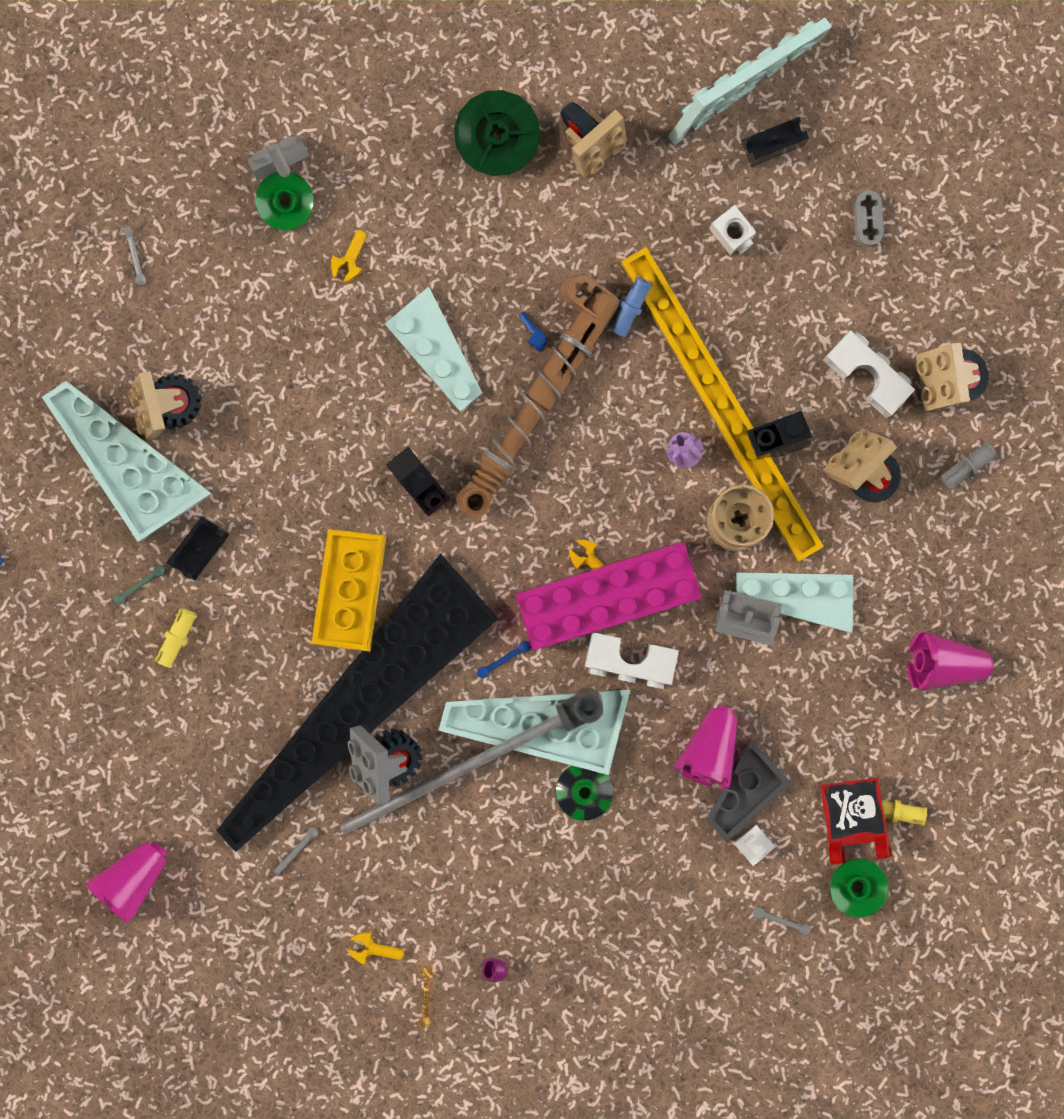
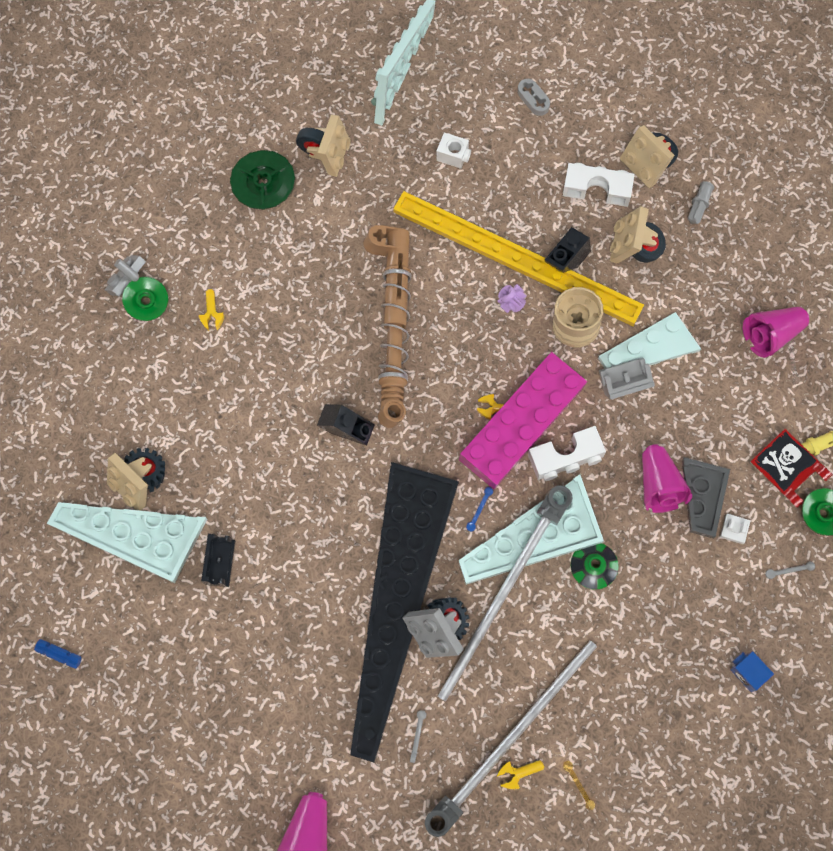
camera: 25 degrees left, 15 degrees down
sand green hinge [113,565,166,605] -> none
light grey hinge [124,227,146,286] -> none
light yellow pin [154,608,197,668] -> none
yellow tile [311,529,387,652] -> none
light aqua wing [385,287,482,412] -> none
magenta hinge [482,958,508,983] -> none
blue hand [519,312,547,352] -> none
medium blue pin [610,277,653,337] -> none
black hinge [741,117,809,167] -> none
none -> flat silver piece [425,640,597,837]
none -> blue brick [730,651,774,692]

